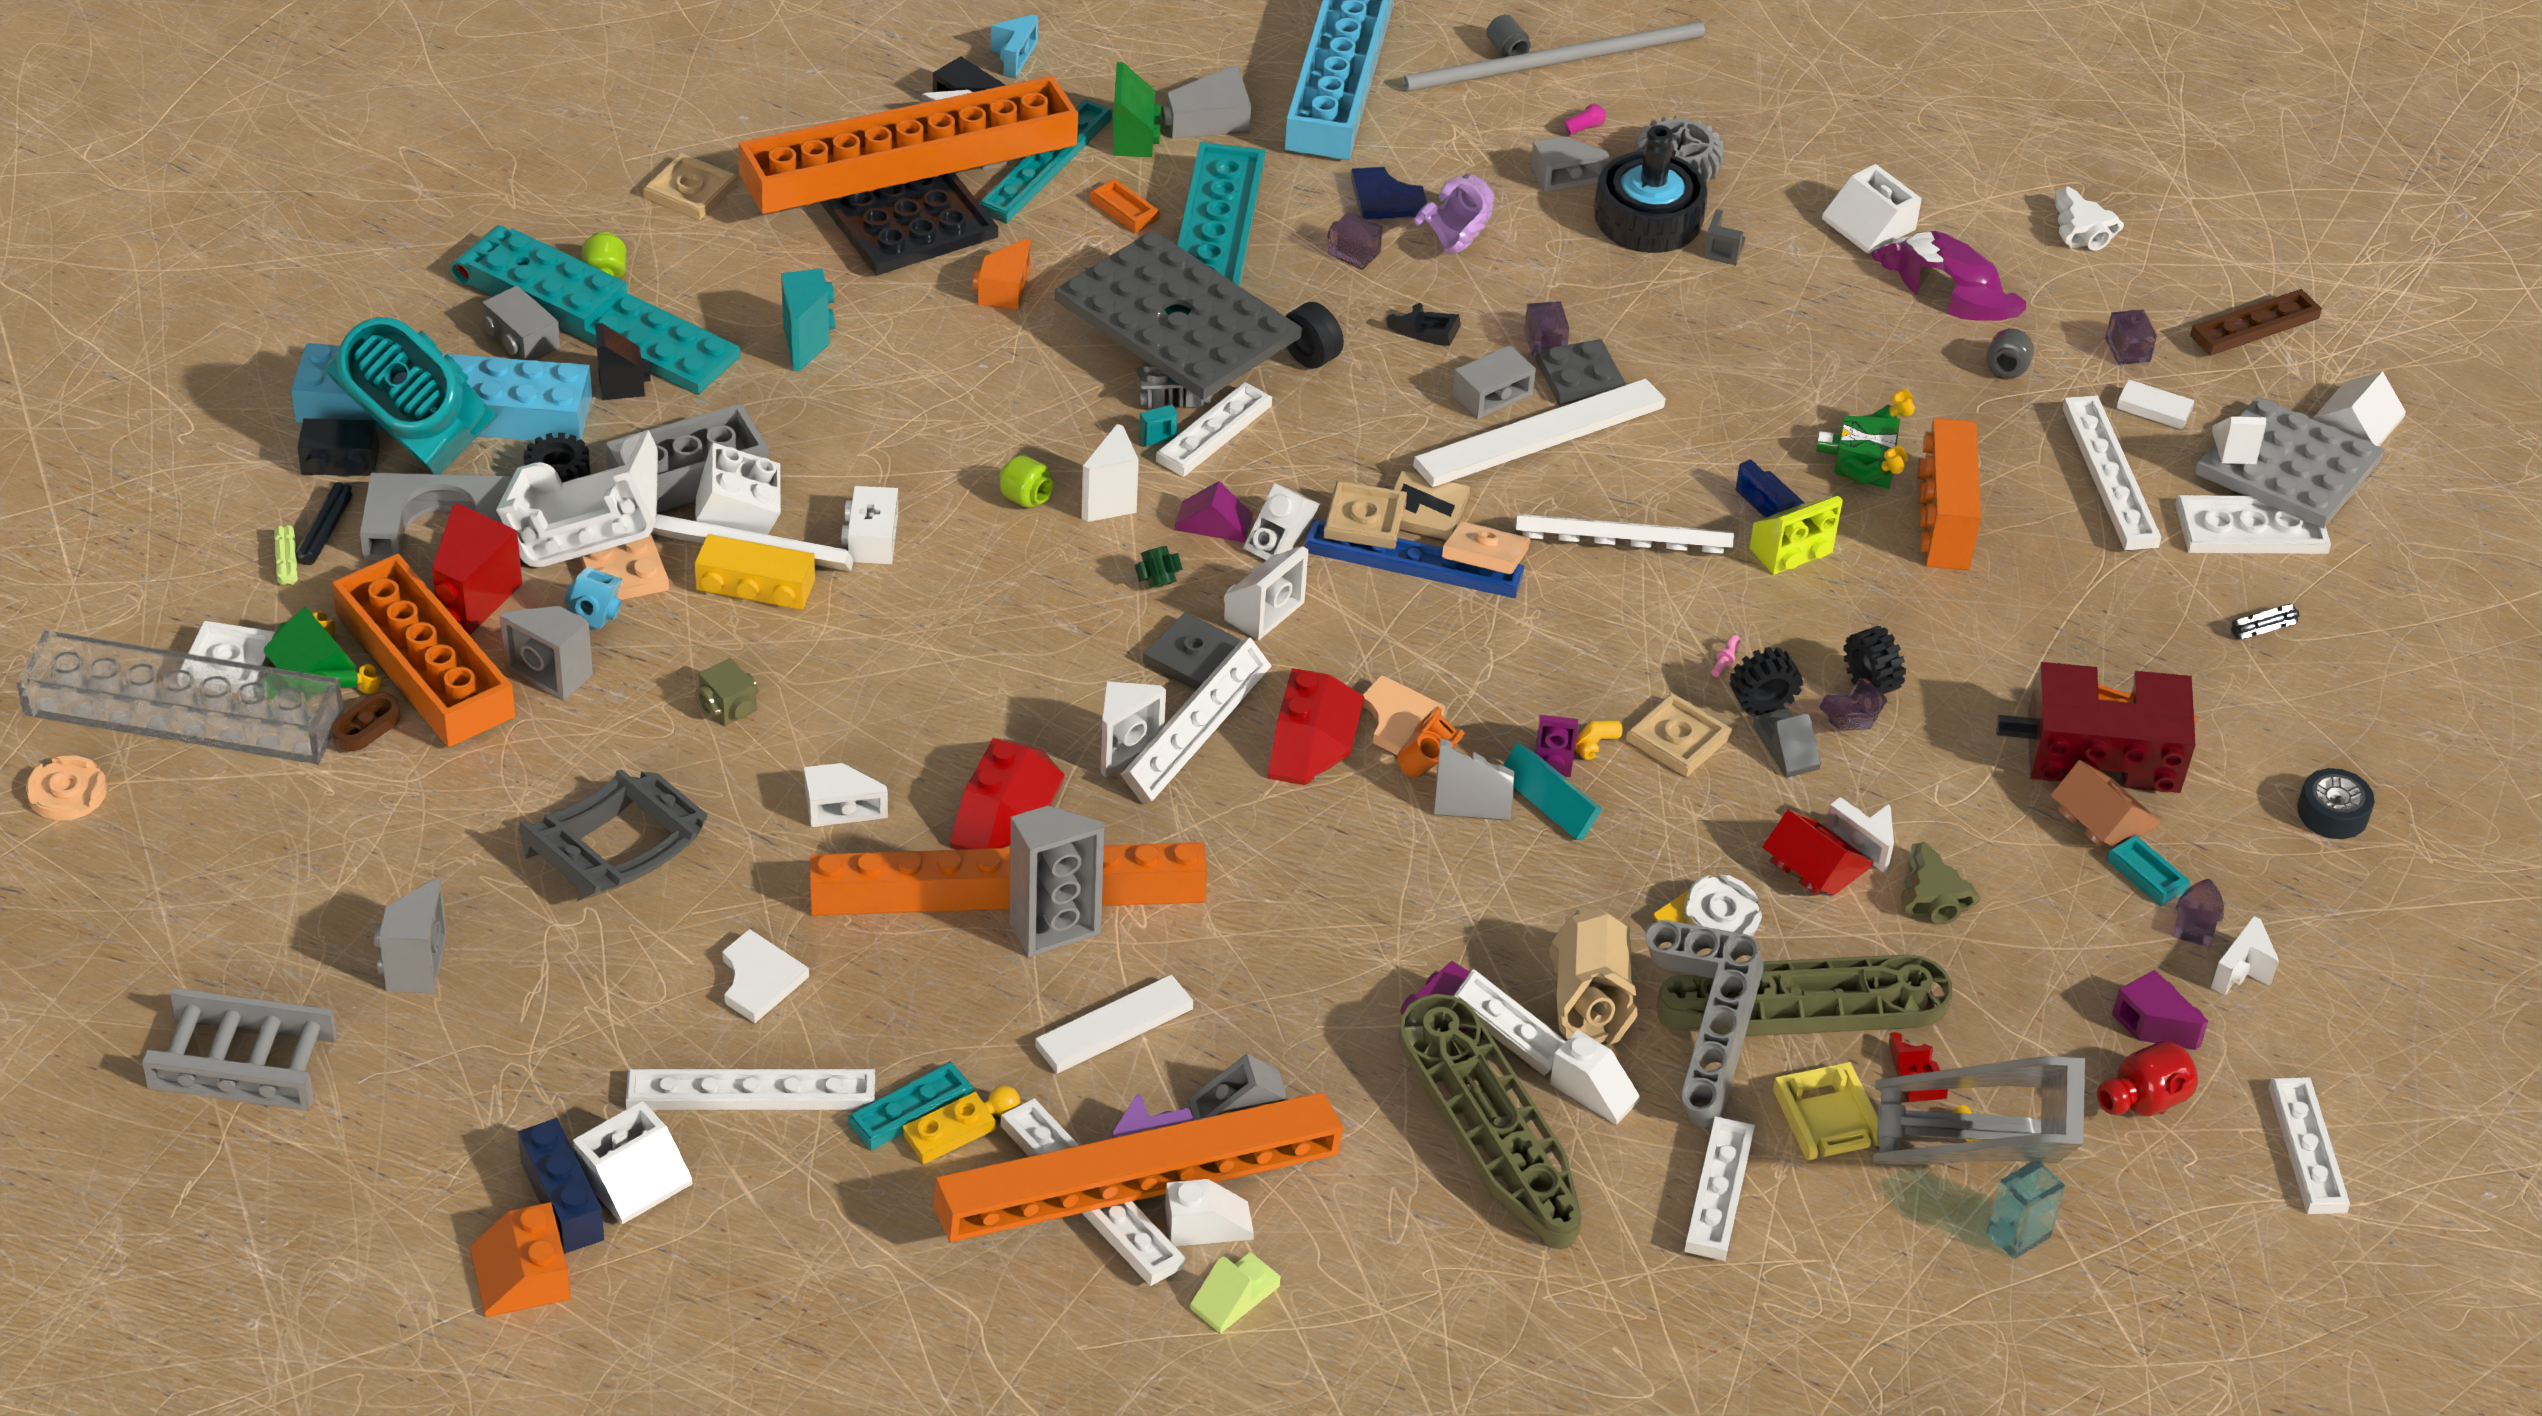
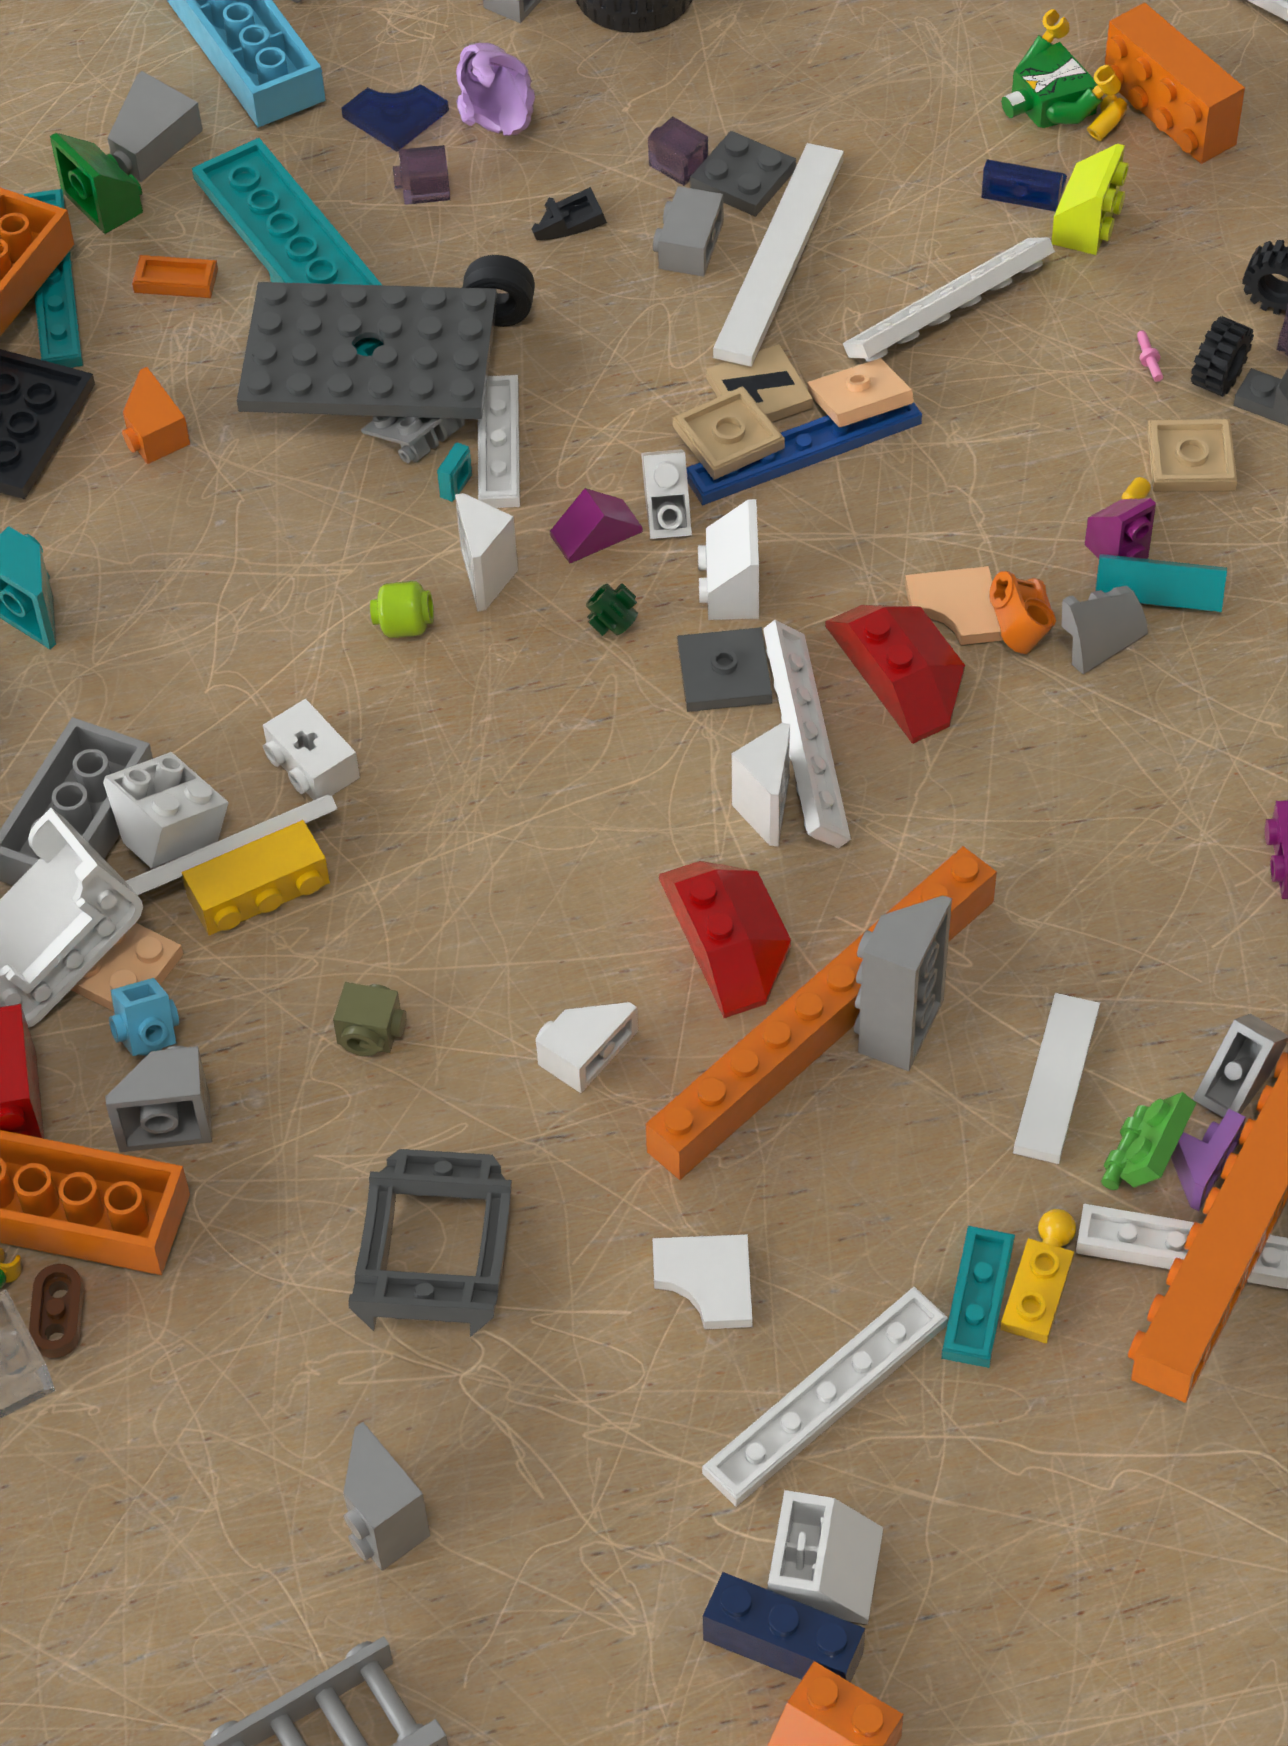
camera: 35 degrees left, 10 degrees up
none -> yellow arm [1087,95,1127,141]
none -> bright green plate [1101,1092,1196,1190]

